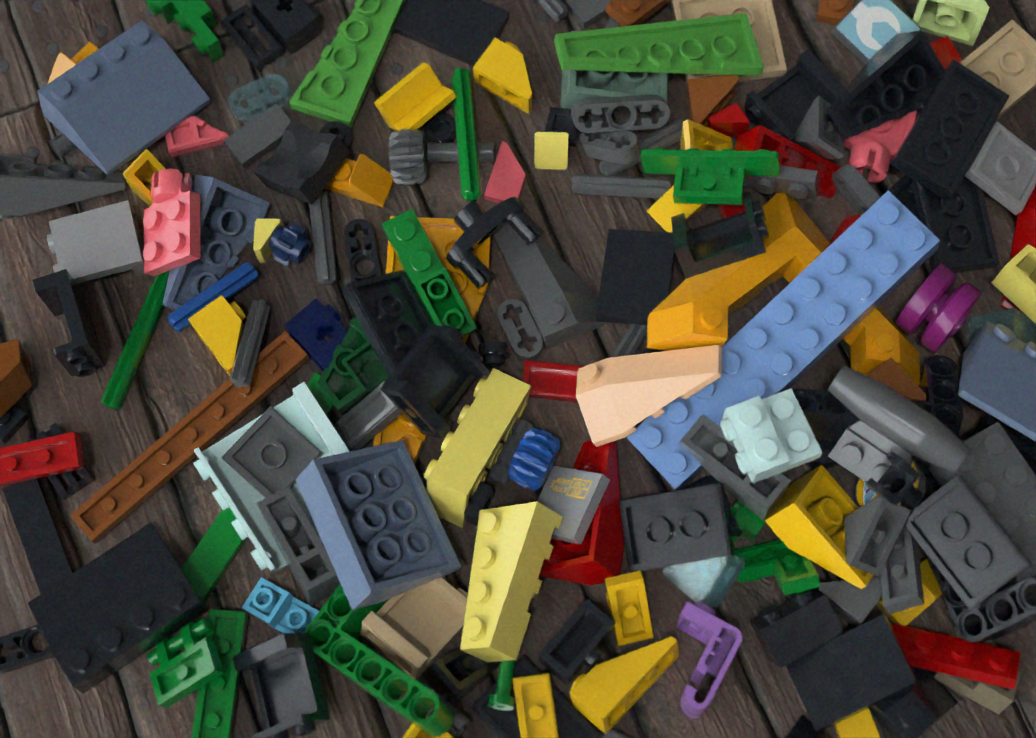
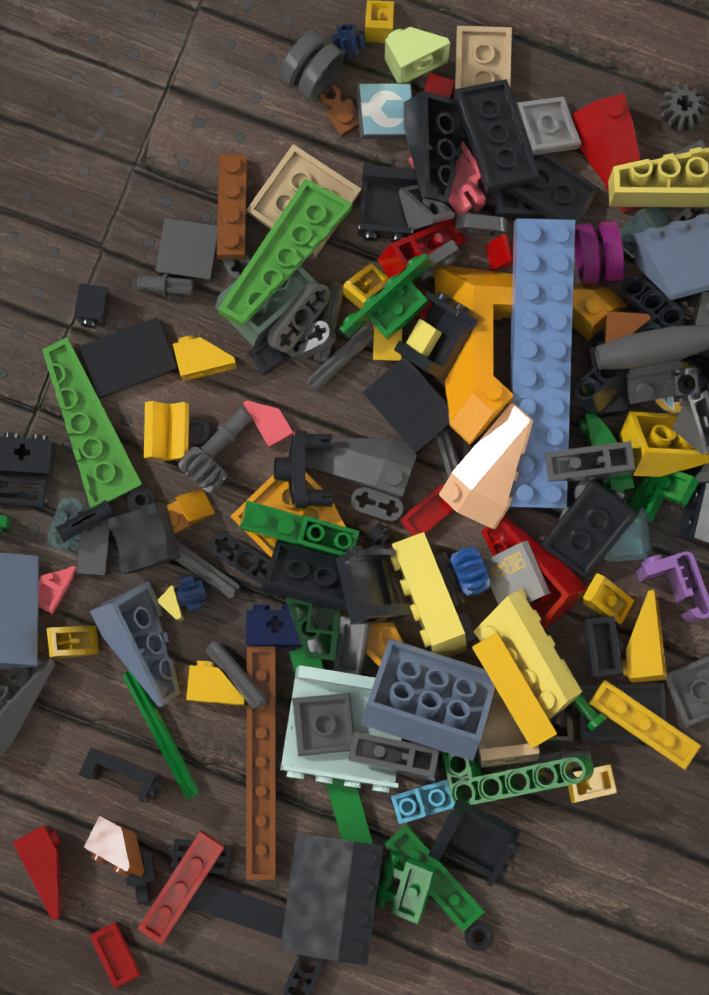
camera: 50 degrees left, 10 degrees up
light grey panel [47,200,145,284] -> none
coral plate [143,169,200,276] -> none
blue axle [167,262,259,332] -> none
green axle [451,67,482,201] -> none
light yellow slope [534,132,568,170] -> none
dark orange slope [686,75,740,127] -> none
red slope [707,103,750,137] -> none
light aqua plate [720,388,822,483] -> none
none -> black pin [55,500,114,543]
none -> light yellow tile [406,319,442,357]
none -> yellow tile [472,632,557,749]

